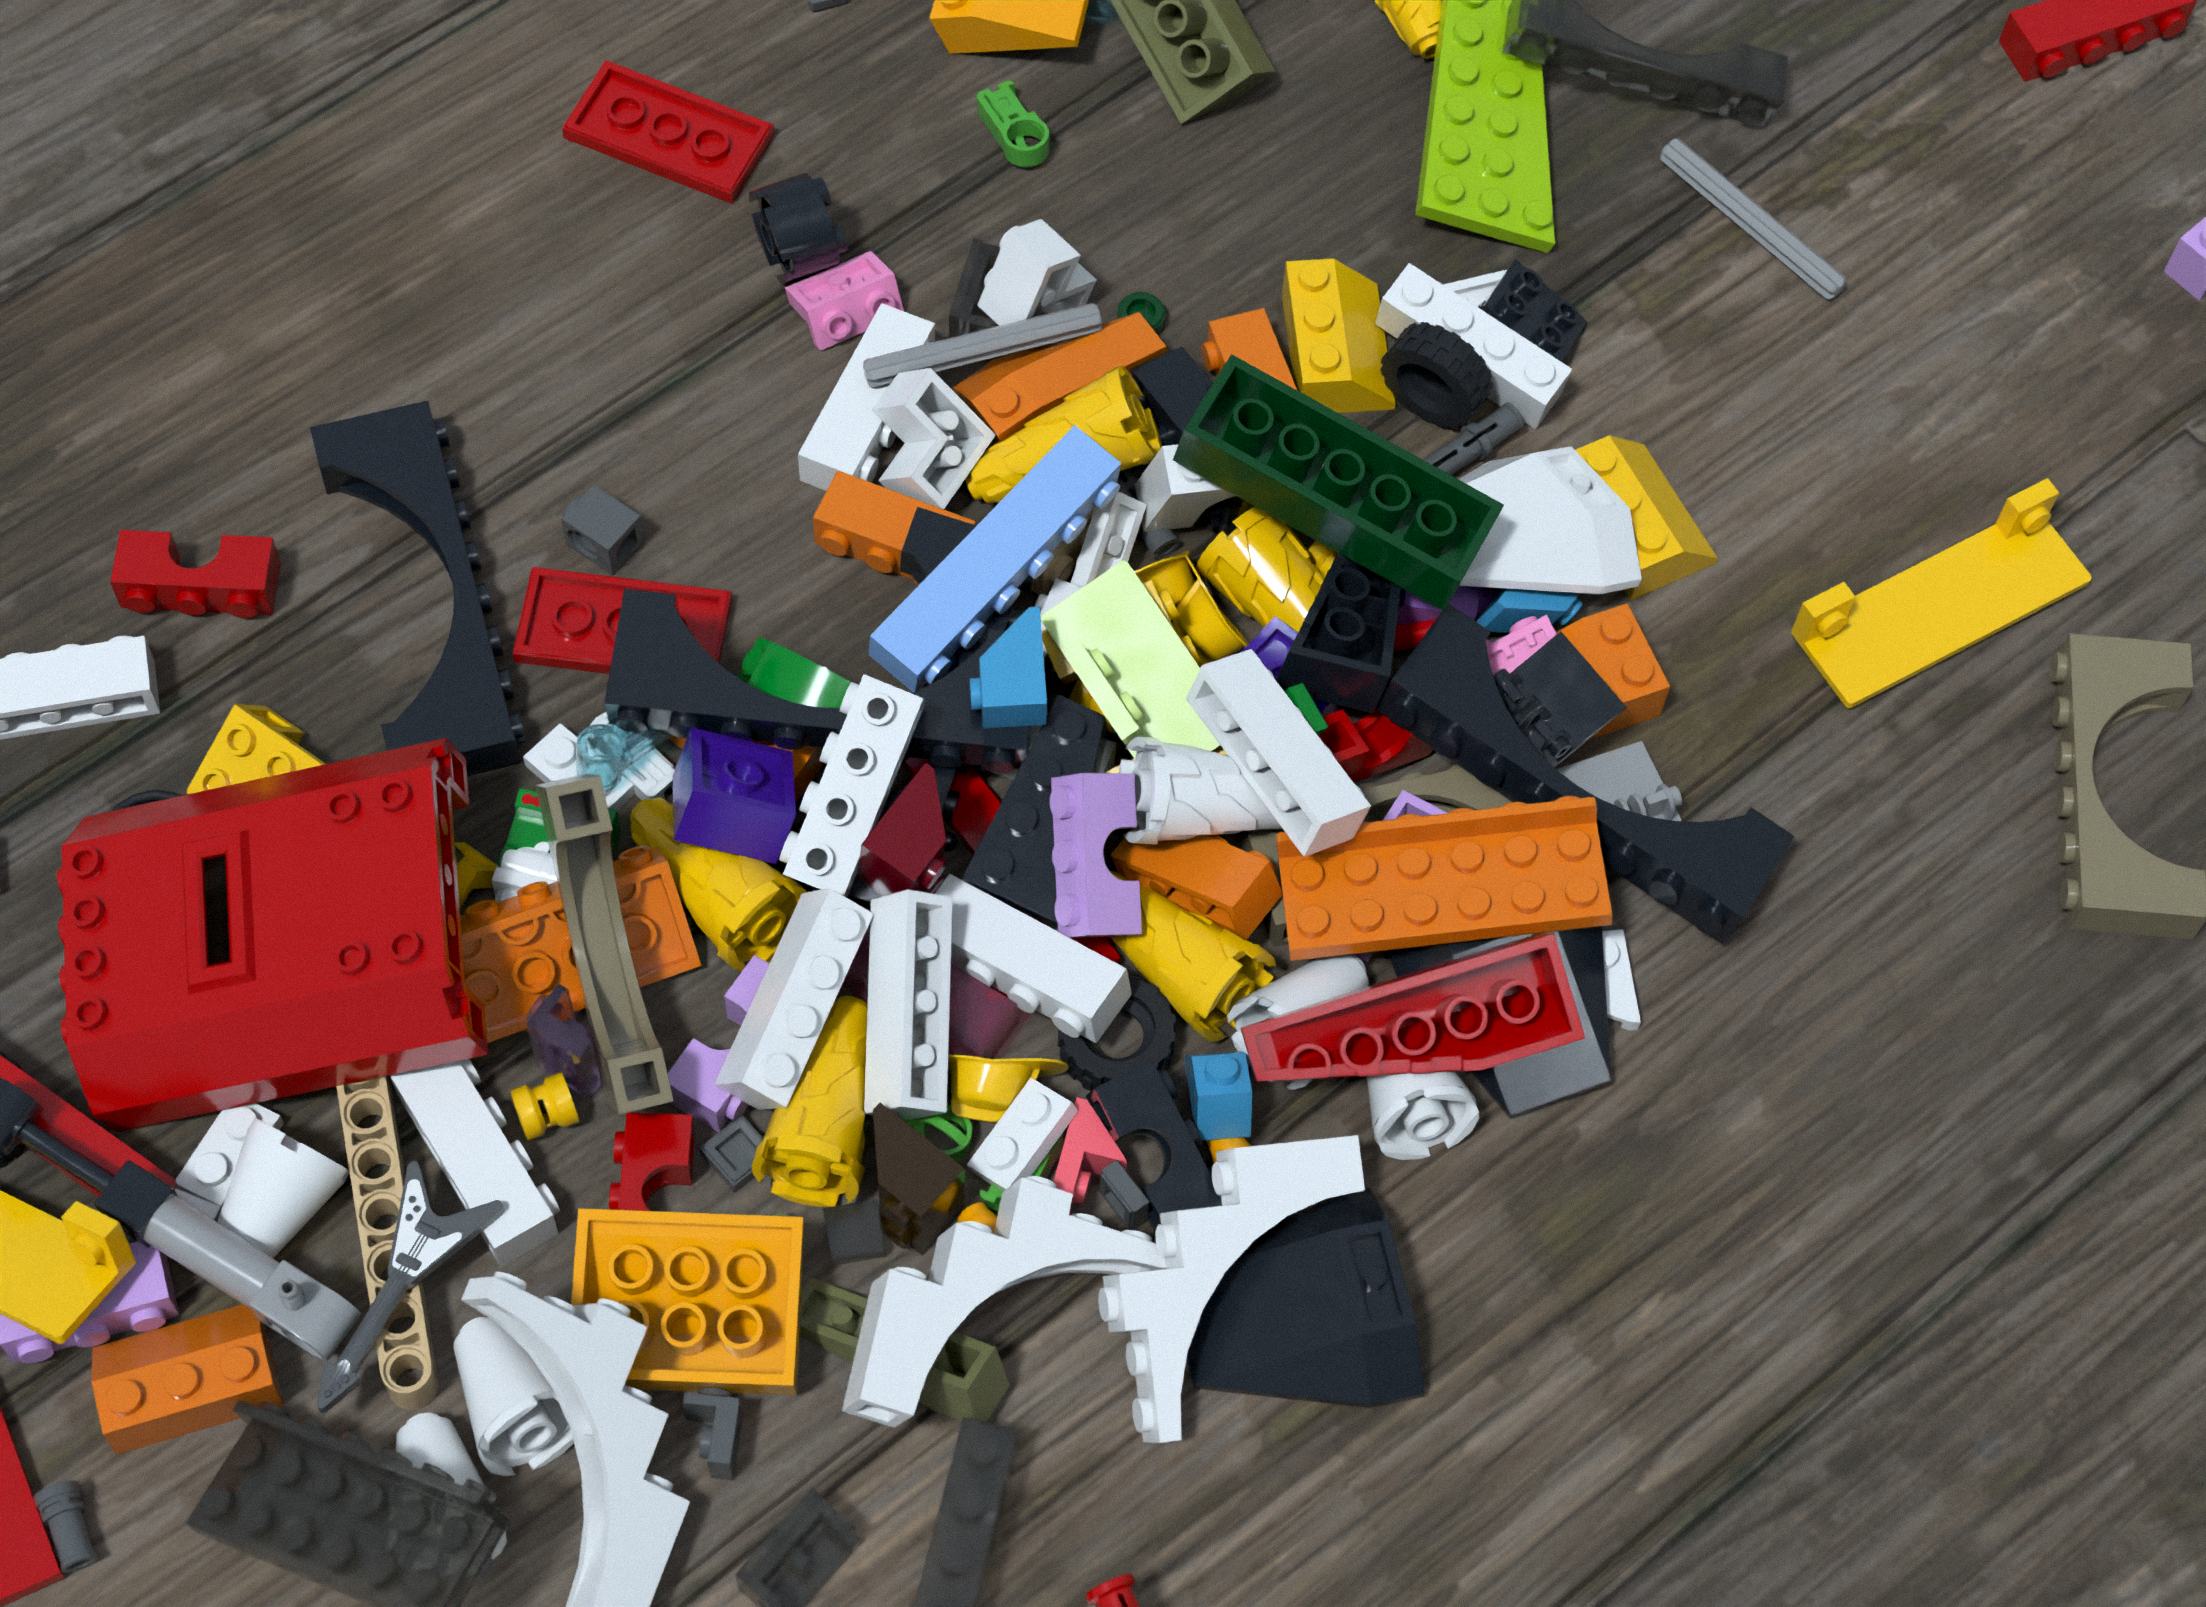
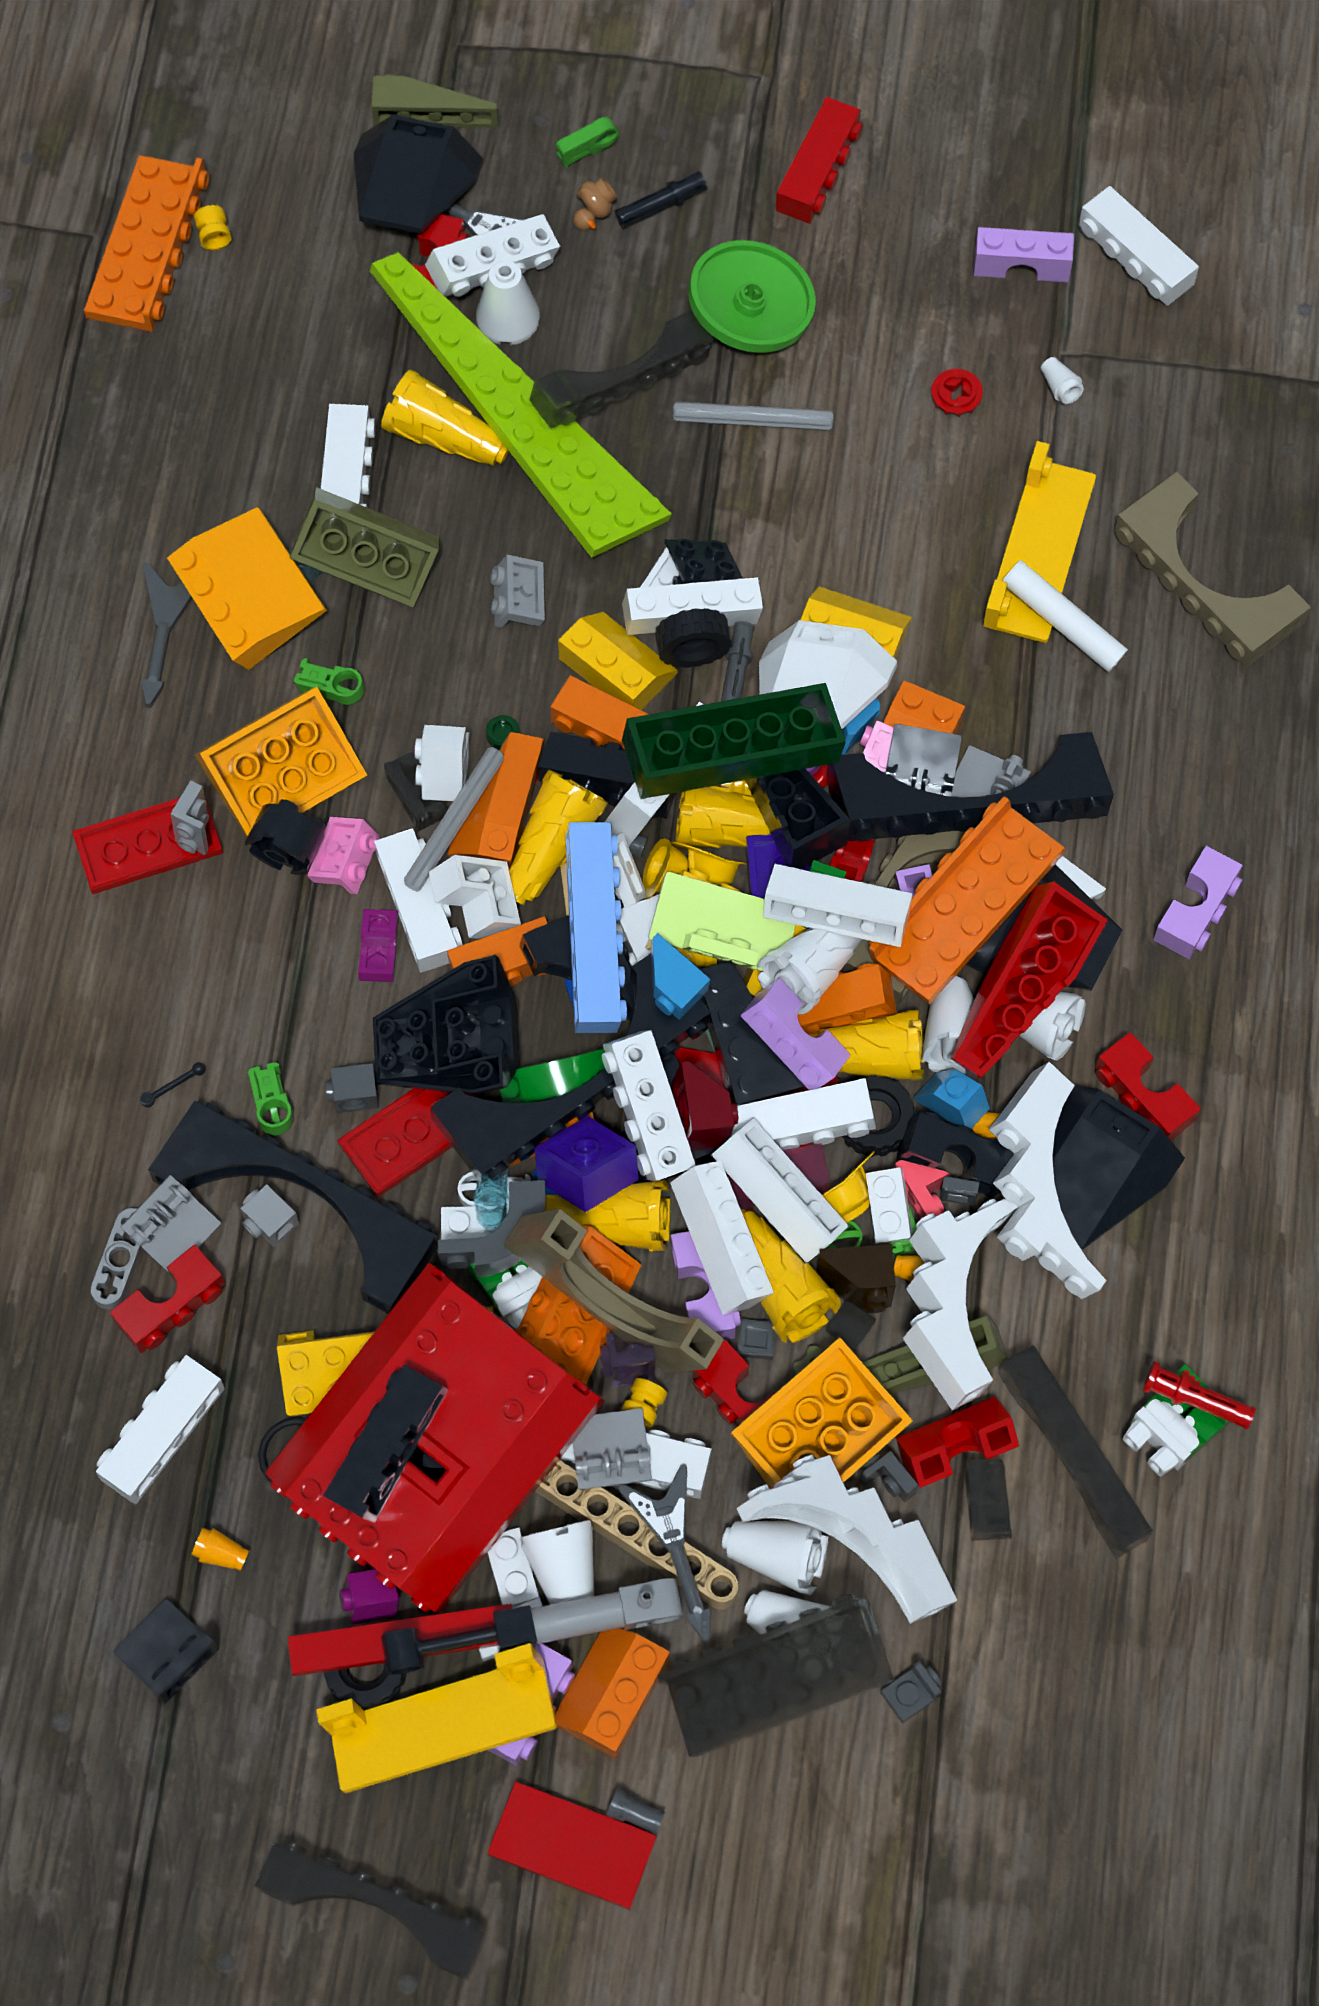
camera: 40 degrees left, 5 degrees up
none -> light grey beam [91,1208,143,1310]
none -> light grey hinge [121,1175,221,1271]
none -> black hinge [140,1062,206,1108]
none -> light grey bracket [170,780,209,855]
none -> light orange slope [195,687,367,837]
none -> light grey brick [240,1184,299,1248]
none -> bright green piece [248,1062,293,1135]
none -> black wedge [323,1365,448,1523]
none -> magenta brick [339,1569,399,1624]
none -> magenta slope [358,909,398,982]
none -> black wedge [373,955,520,1095]
none -> dark grey arch [438,1180,547,1277]
none -> light grey bracket [491,555,545,628]
none -> light grey hinge [573,1408,652,1490]
none -> bright green dish [688,240,816,353]
none -> red arch [896,1397,1020,1488]
none -> red gear [931,369,983,417]
none -> white piece [1003,560,1128,673]
none -> white cone [1041,357,1084,404]
none -> red arch [1095,1032,1201,1140]
none -> lavender arch [1153,846,1243,960]

